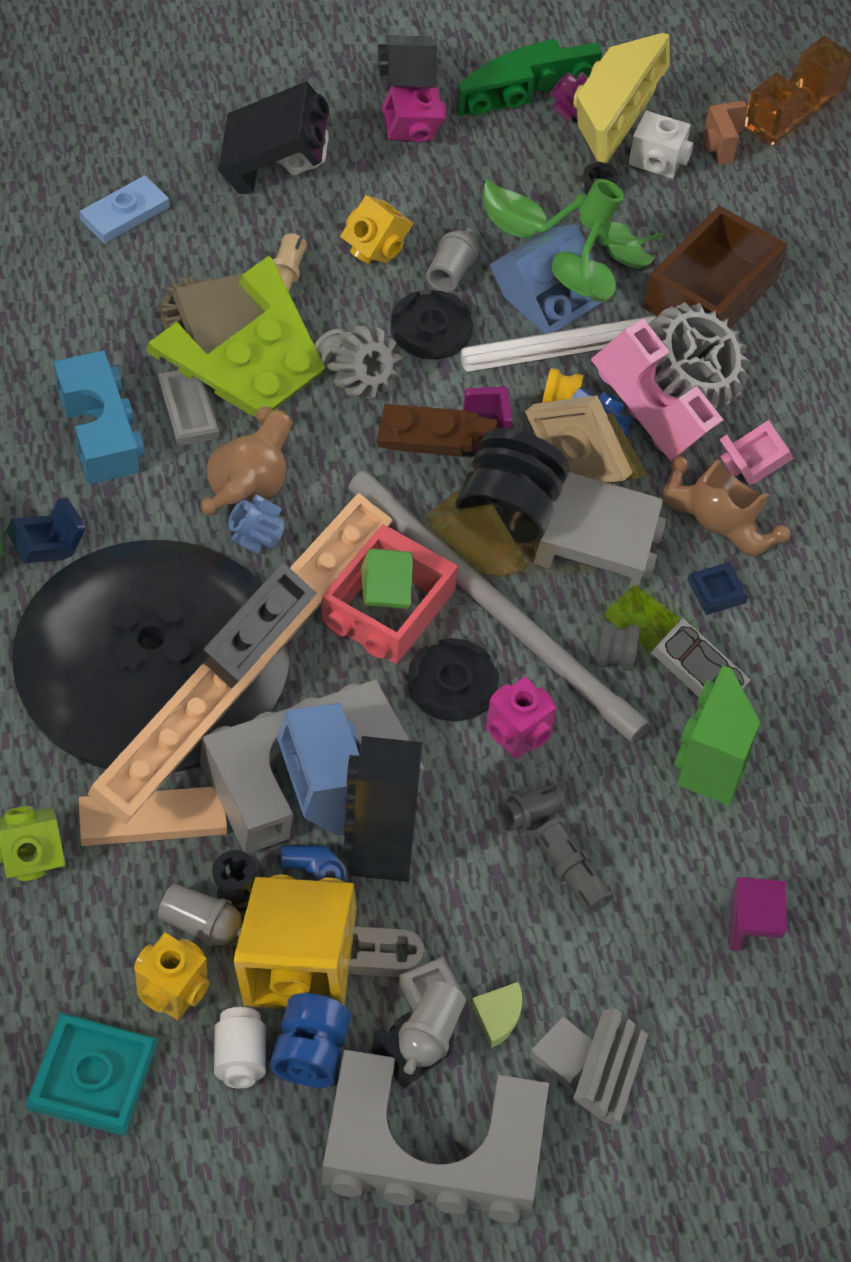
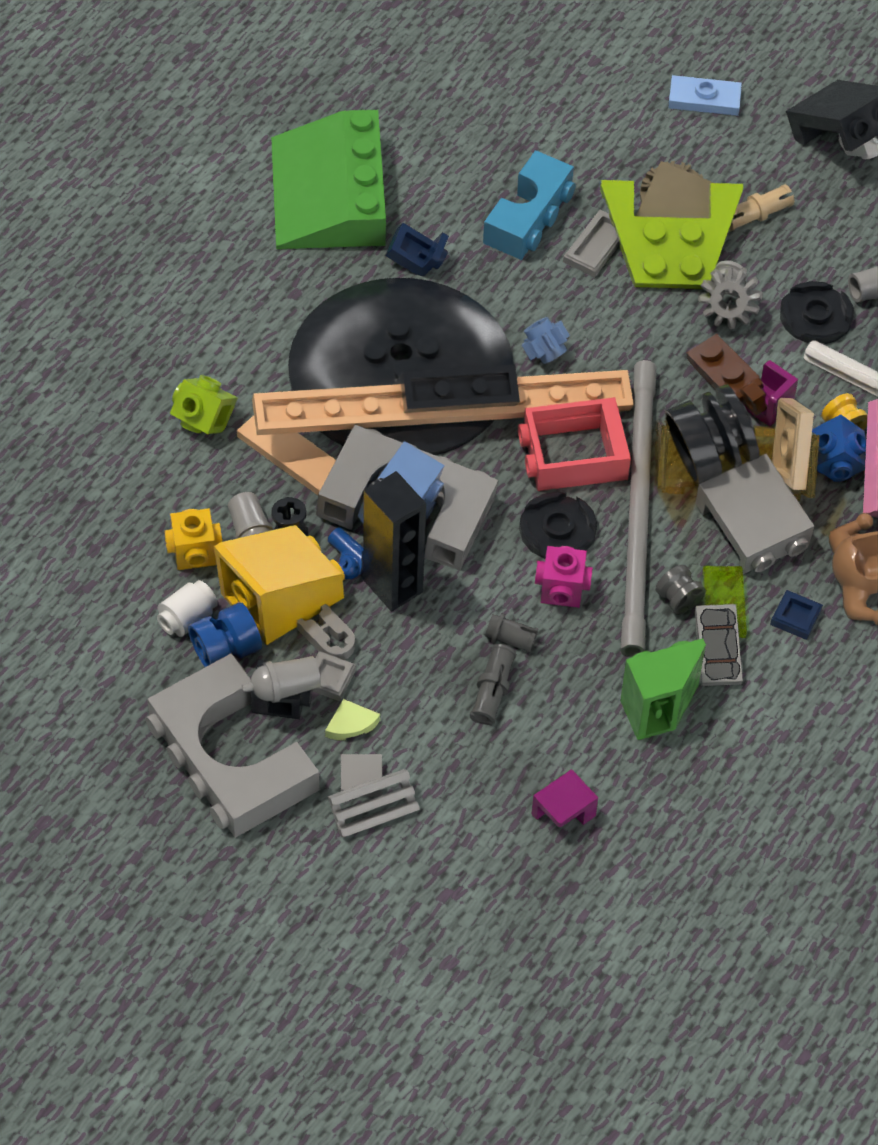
camera: 50 degrees right, 0 degrees up
teal tile [26,1012,158,1137] -> none
medium nougat piece [201,406,292,516] -> none
yellow brick [340,195,414,264] -> none
bright green slope [361,549,413,609] -> none

